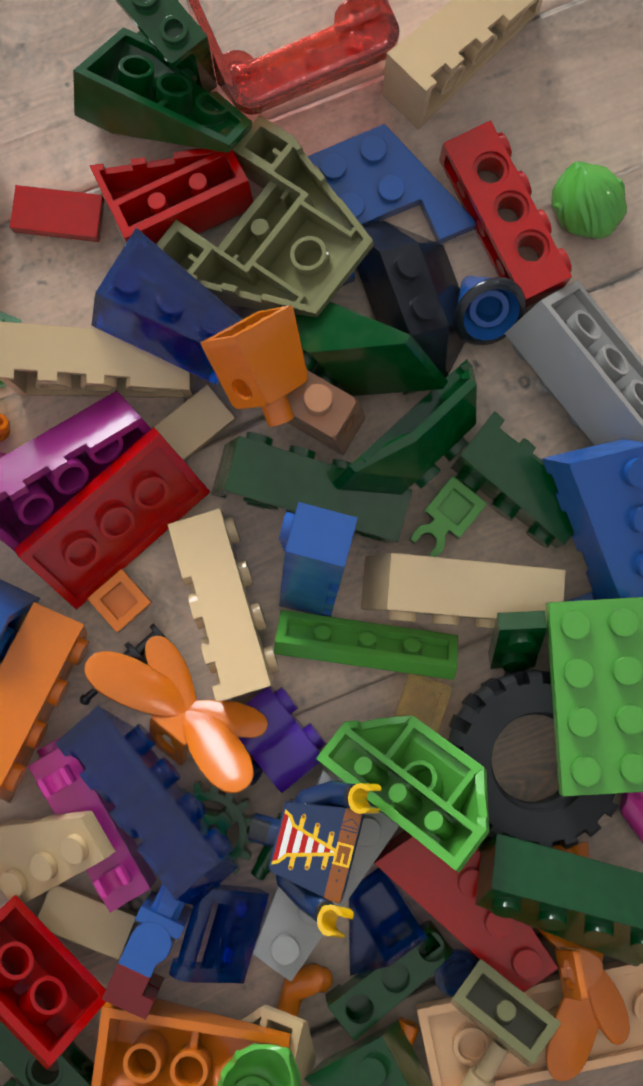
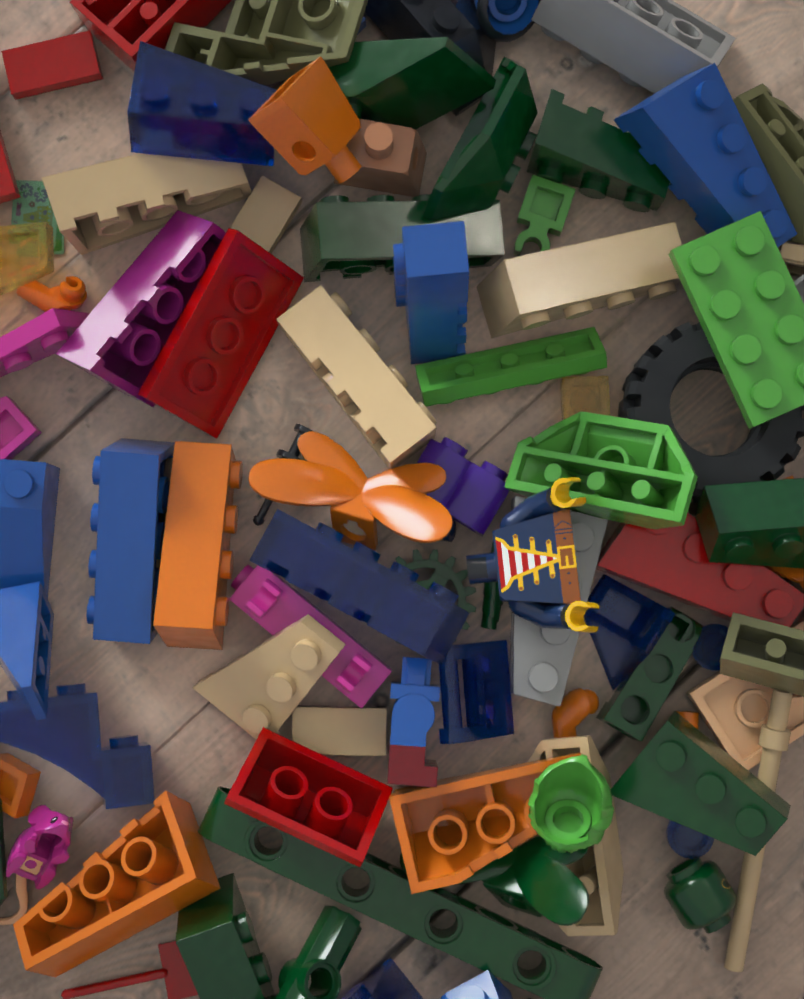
camera: 20 degrees left, 0 degrees up
orange plate [87,569,153,633] -> none
dark green plate [488,611,547,672] -> none

